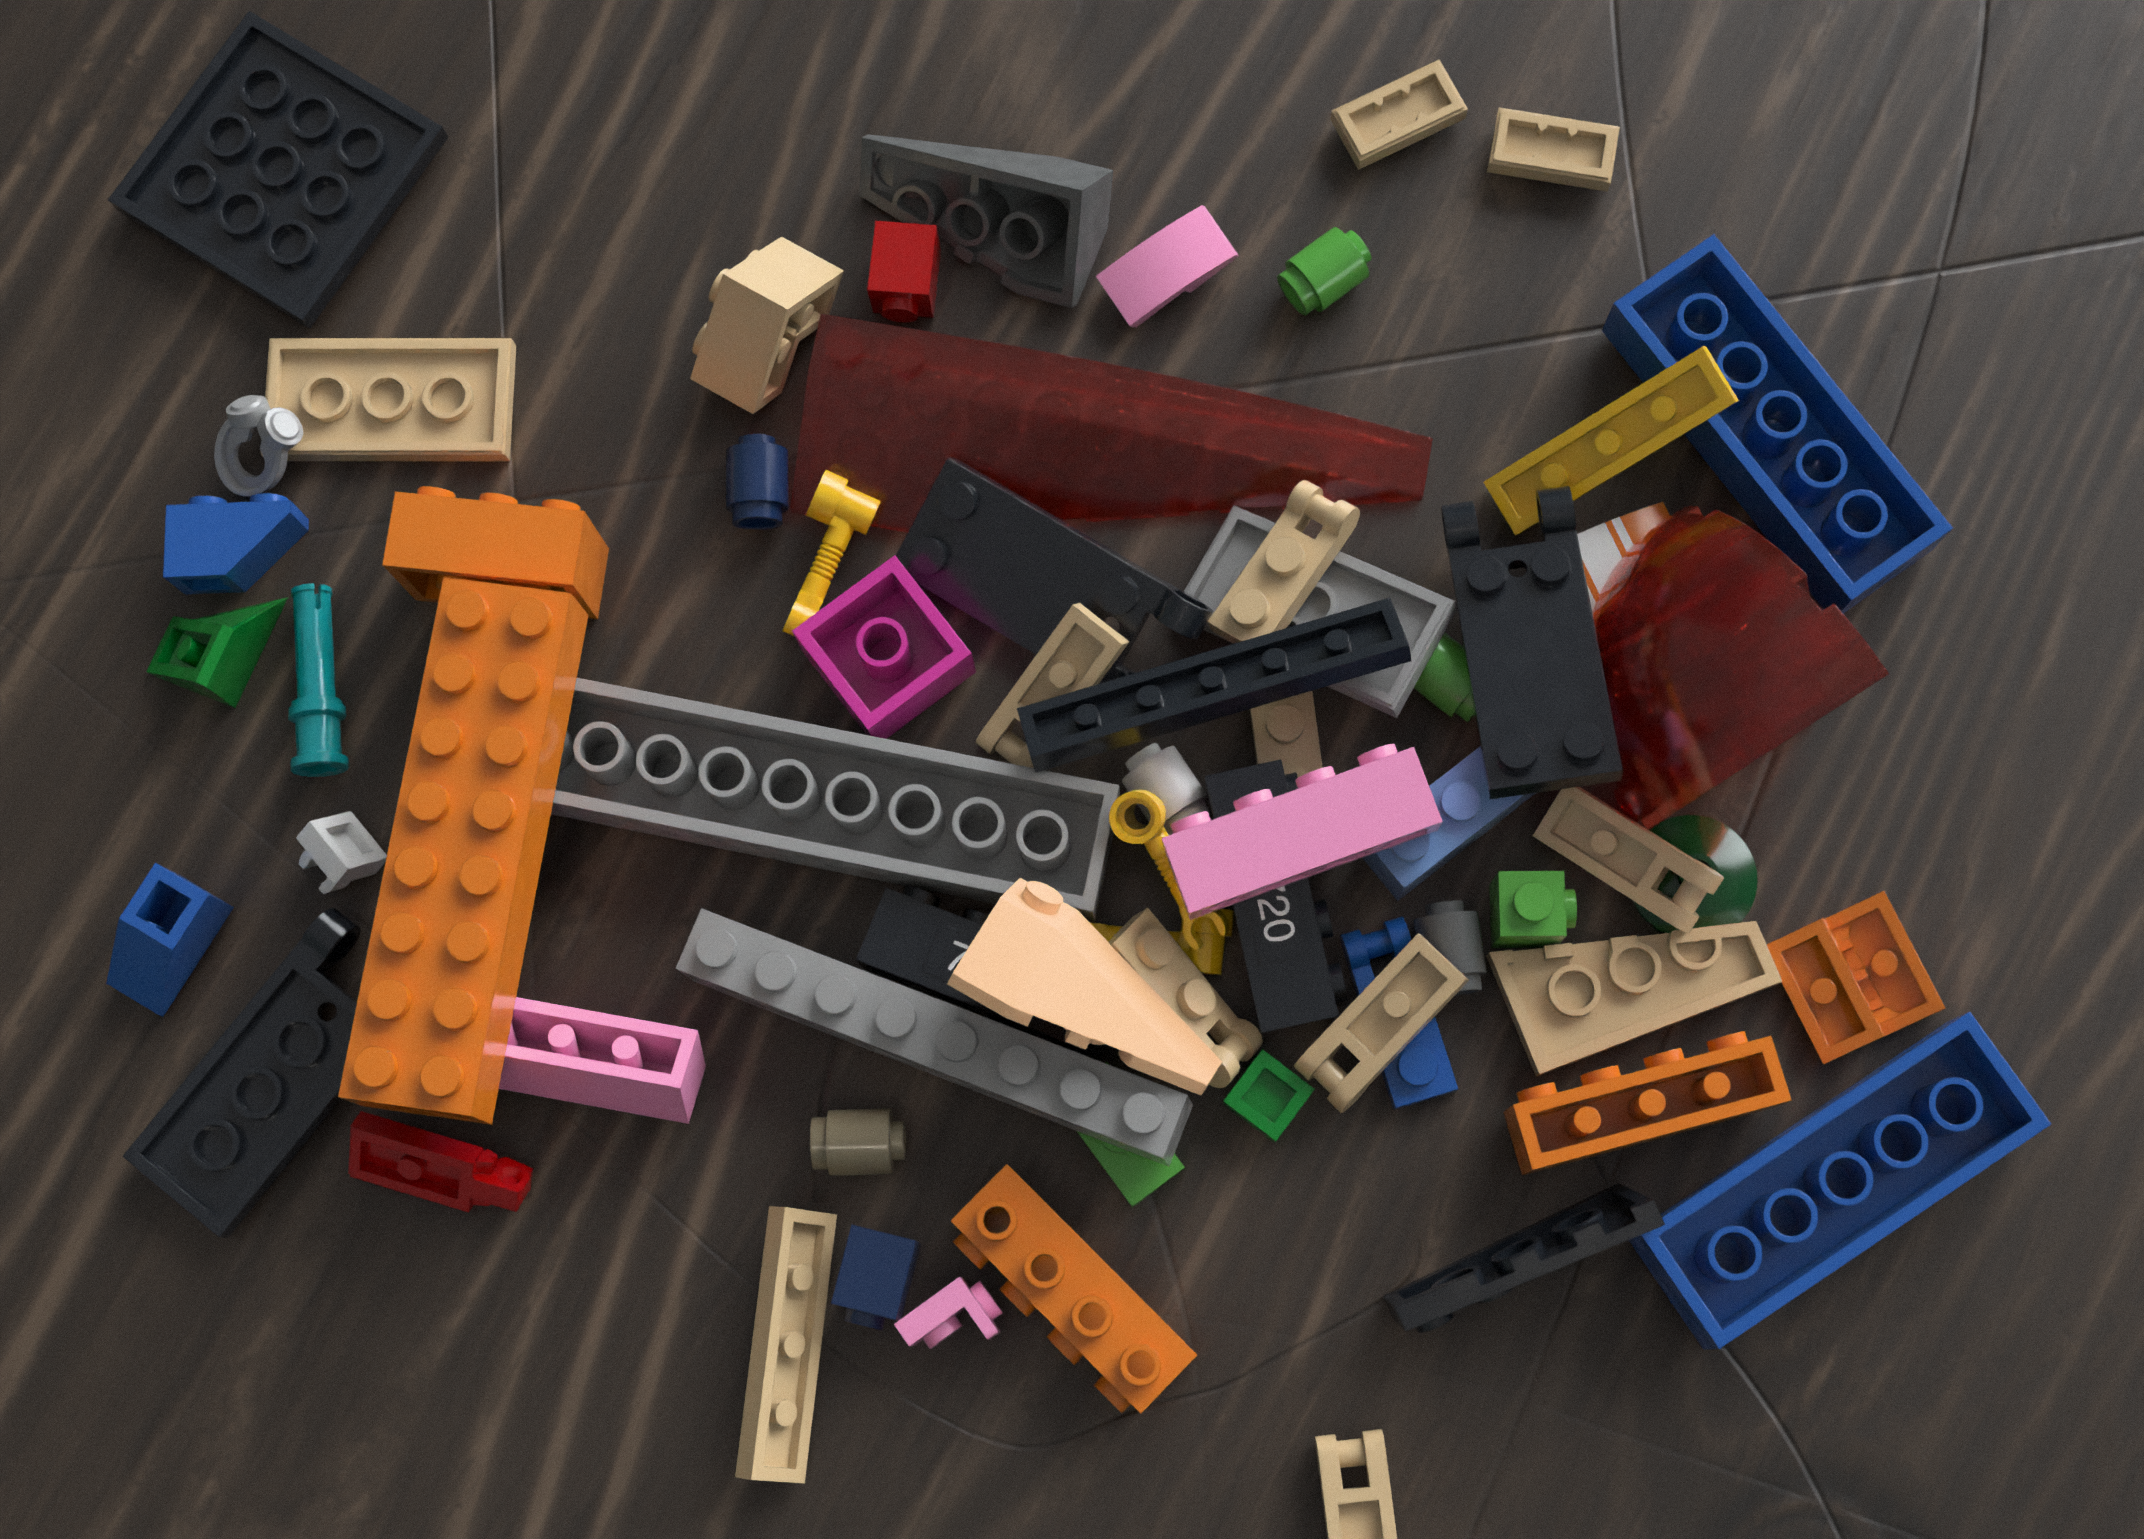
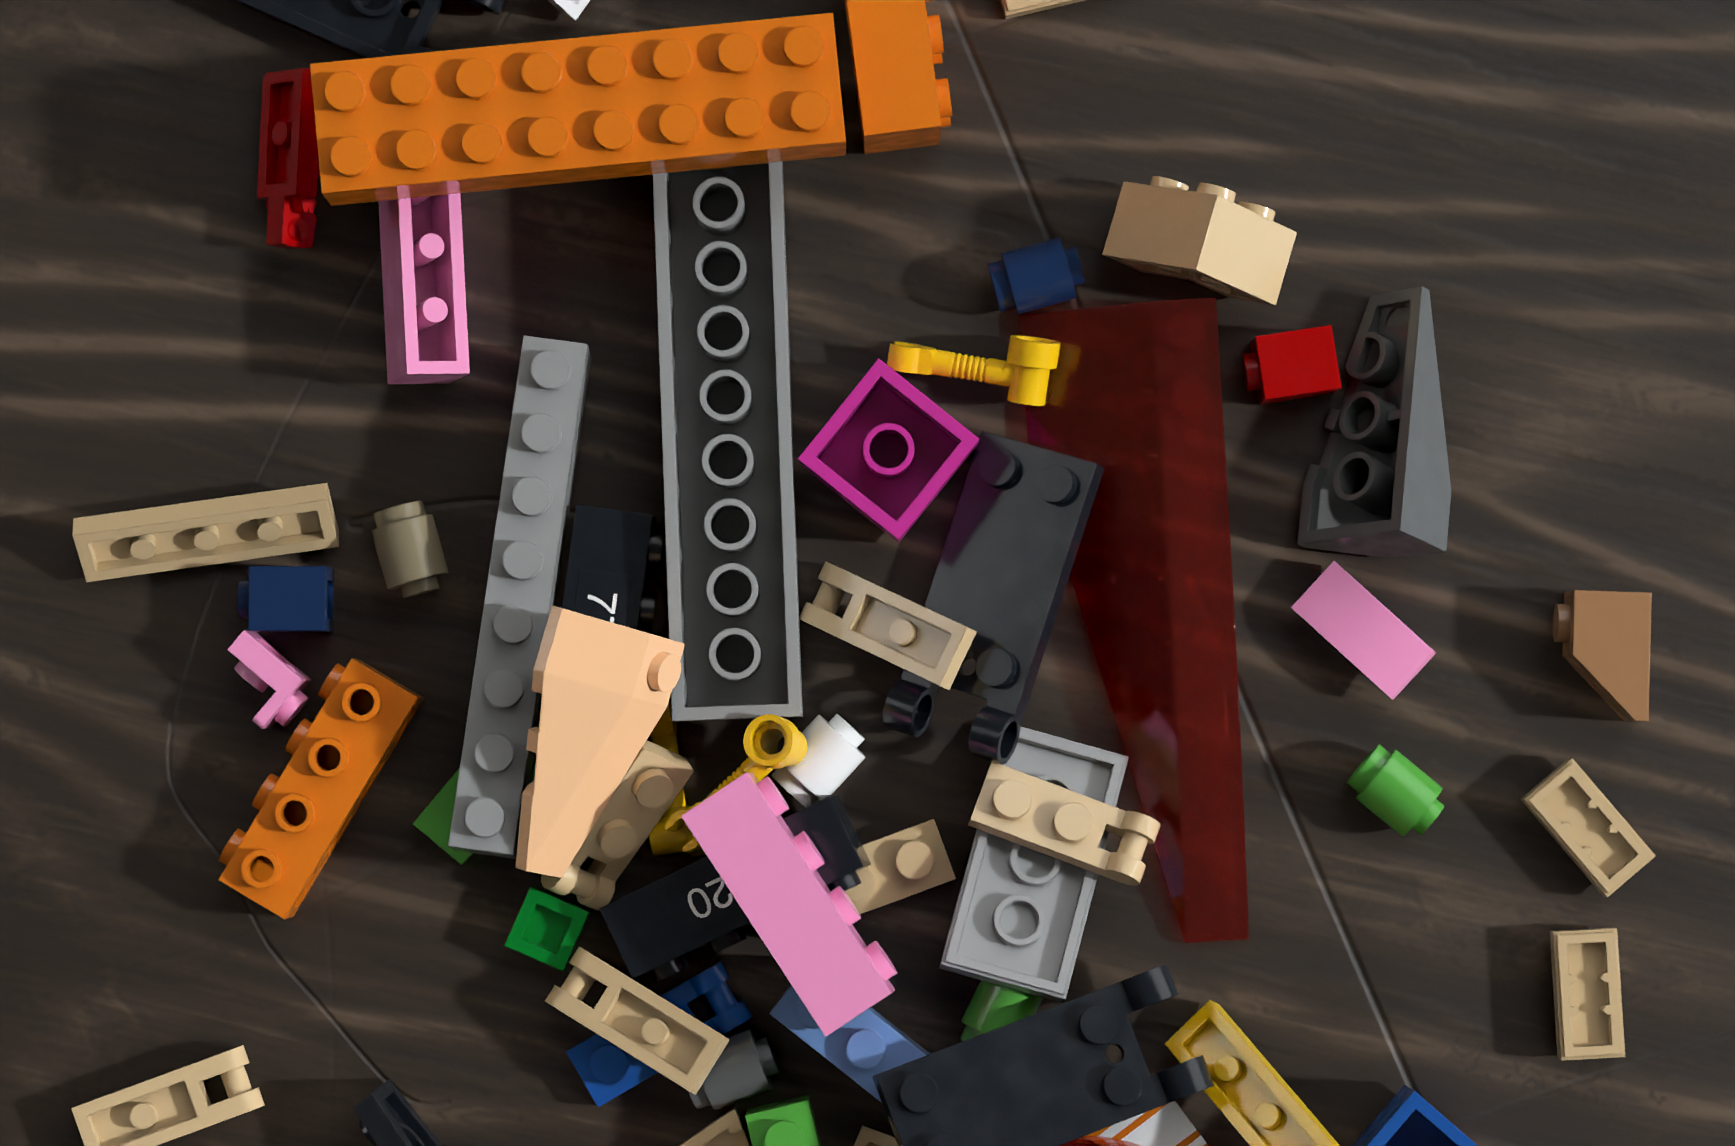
camera: 70 degrees right, 10 degrees up
black plate [1017,597,1411,773] -> none
none -> medium nougat slope [1553,590,1652,722]

